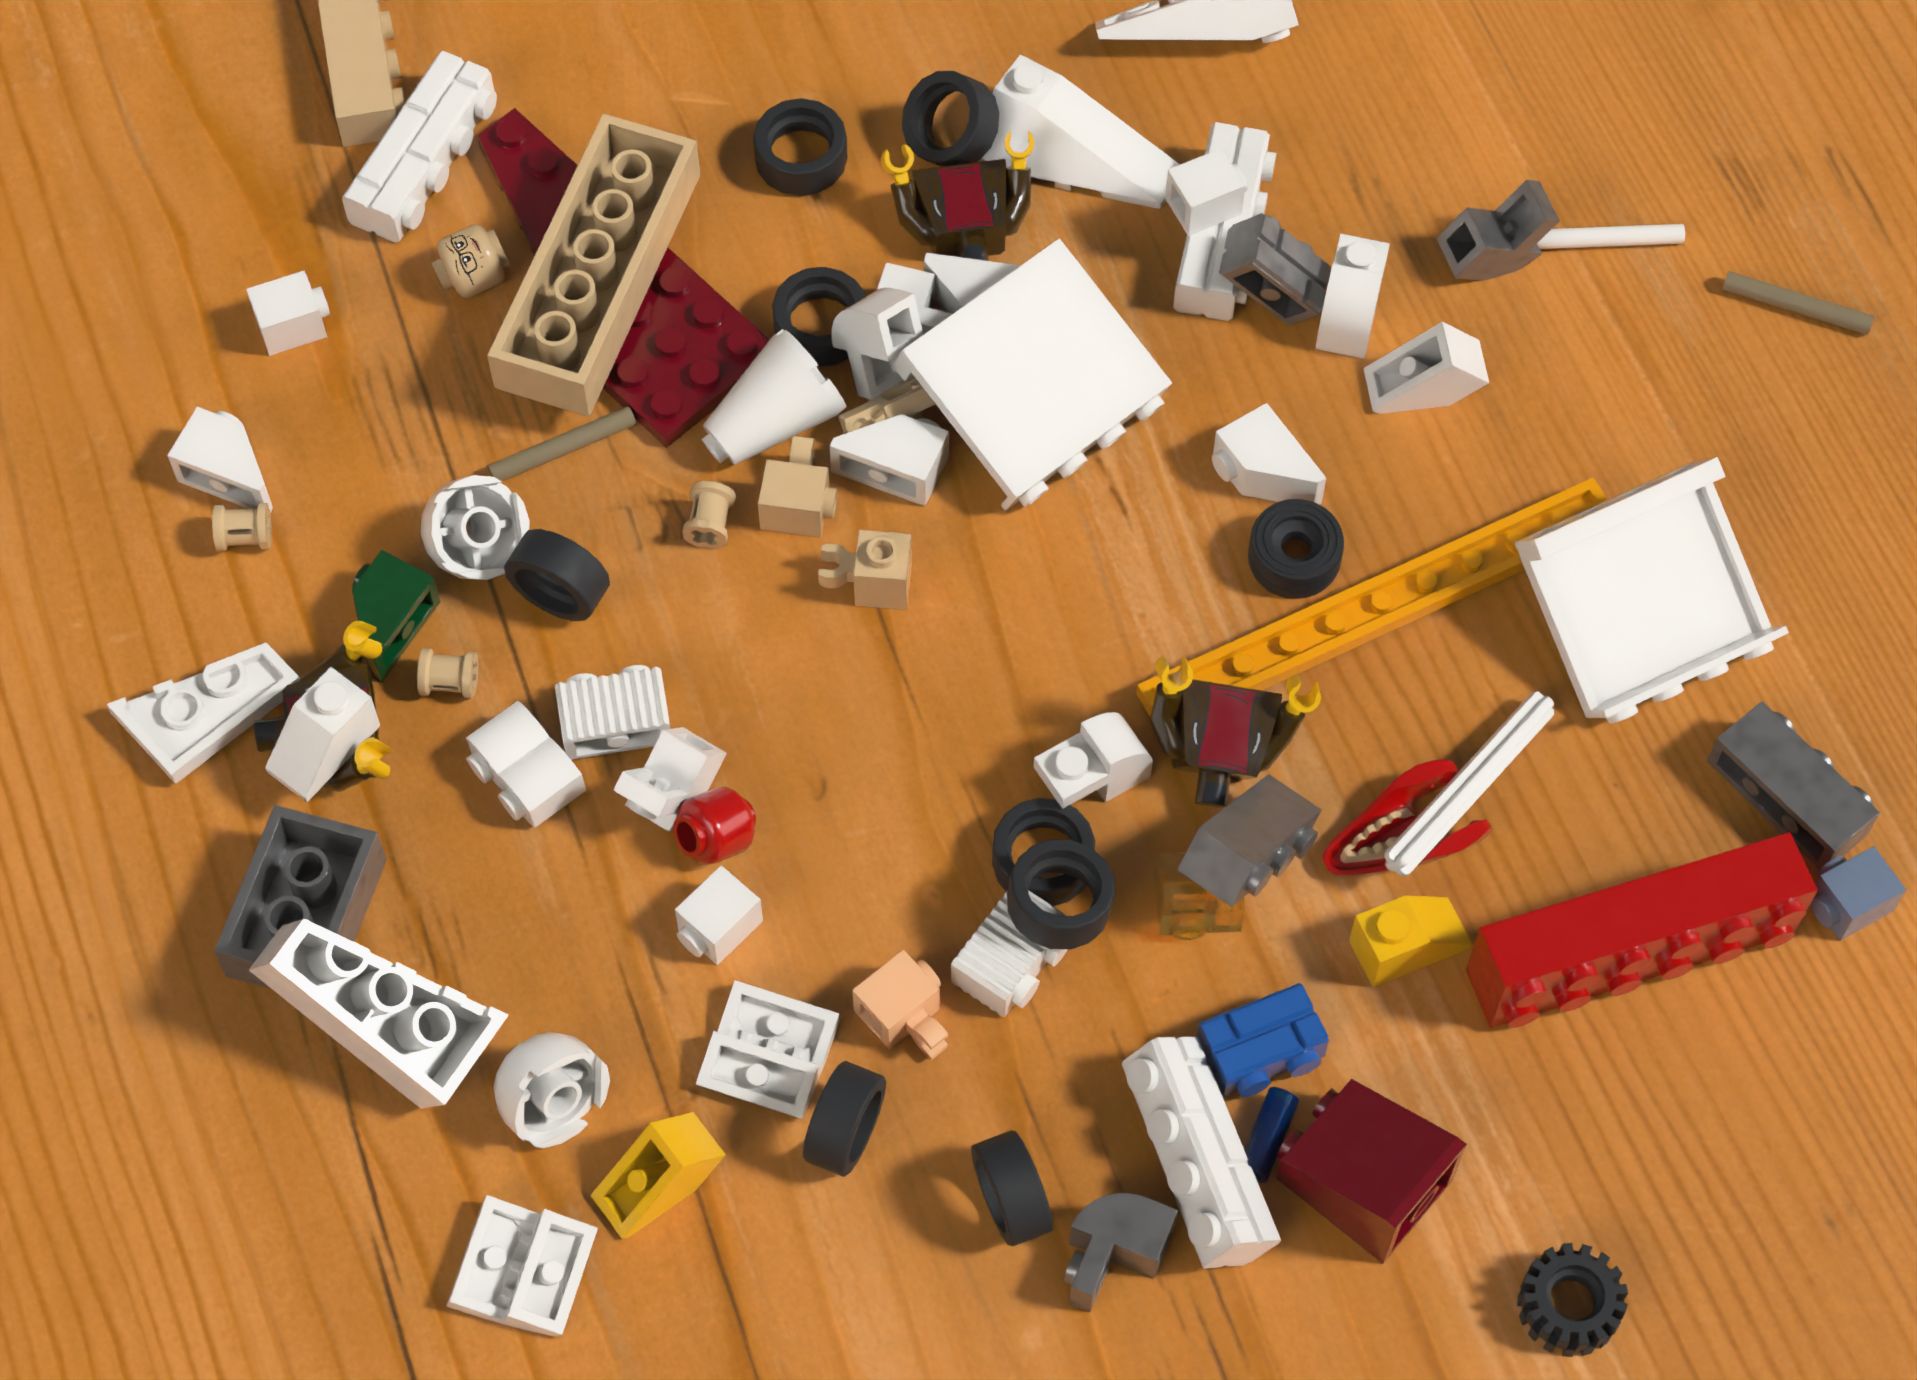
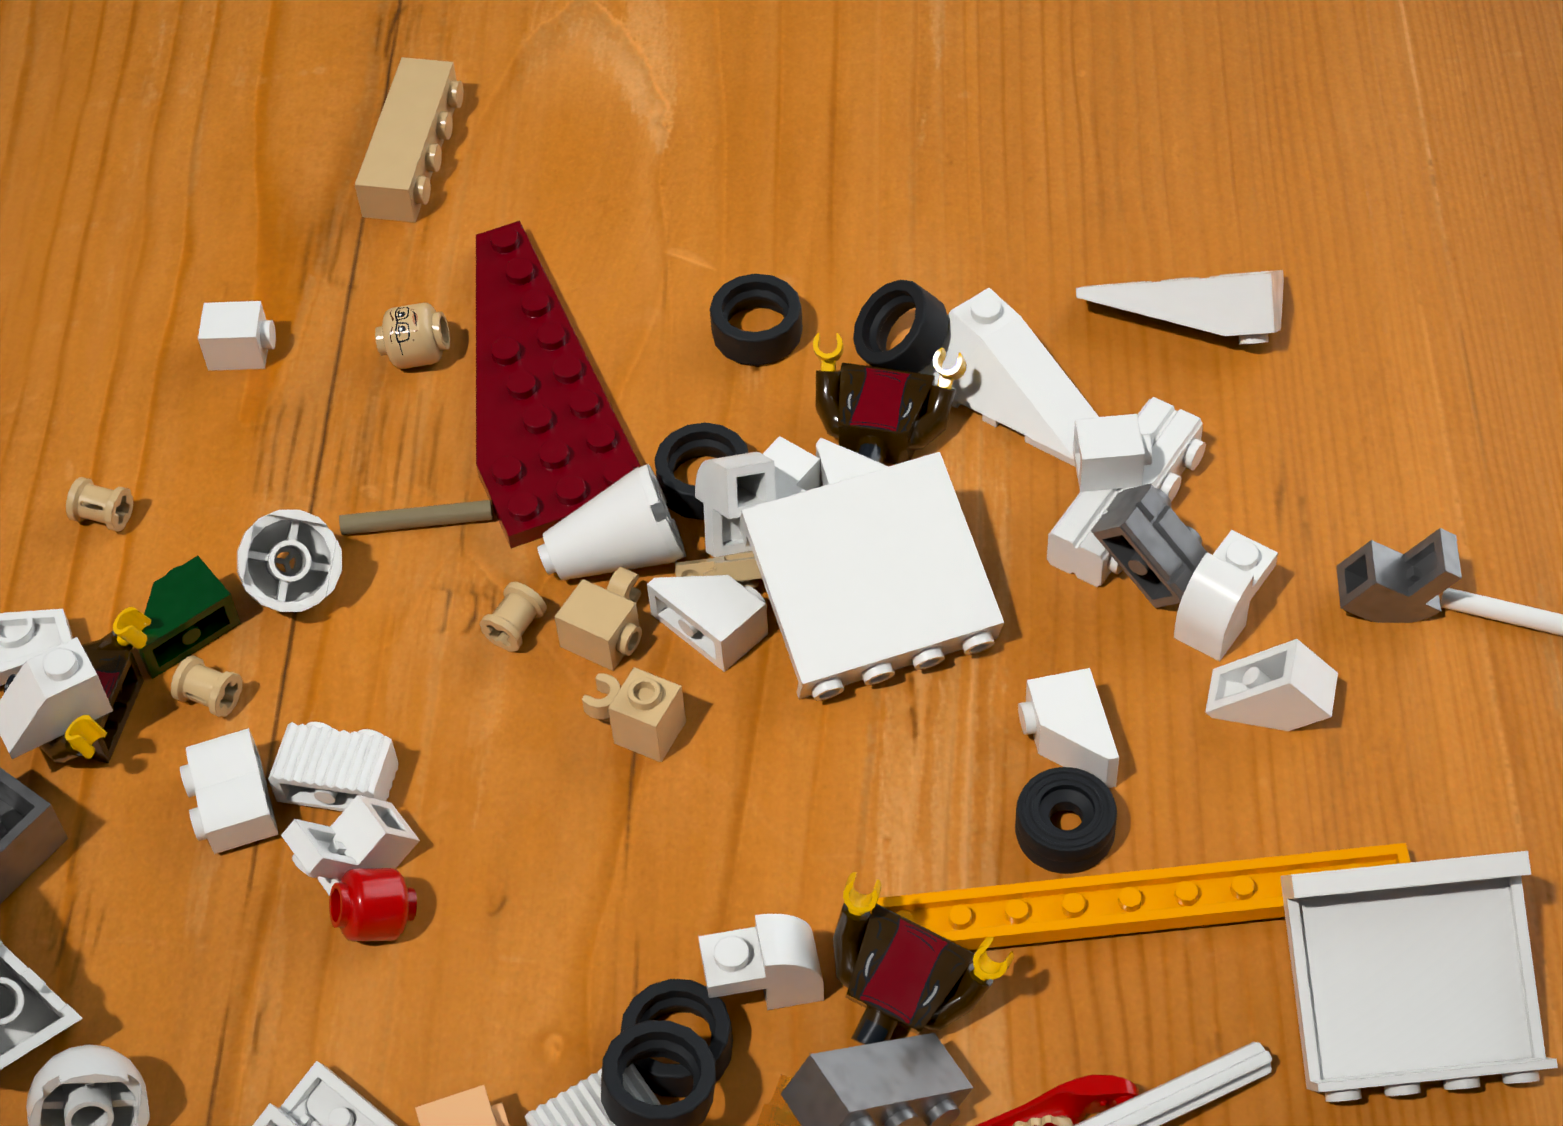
camera: 25 degrees right, 10 degrees down
white slope [167,406,273,513] -> none
white brick [342,50,497,243] -> none
tan brick [487,113,700,417] -> none
black tyre [504,529,610,622] -> none
white brick [675,865,763,965] -> none

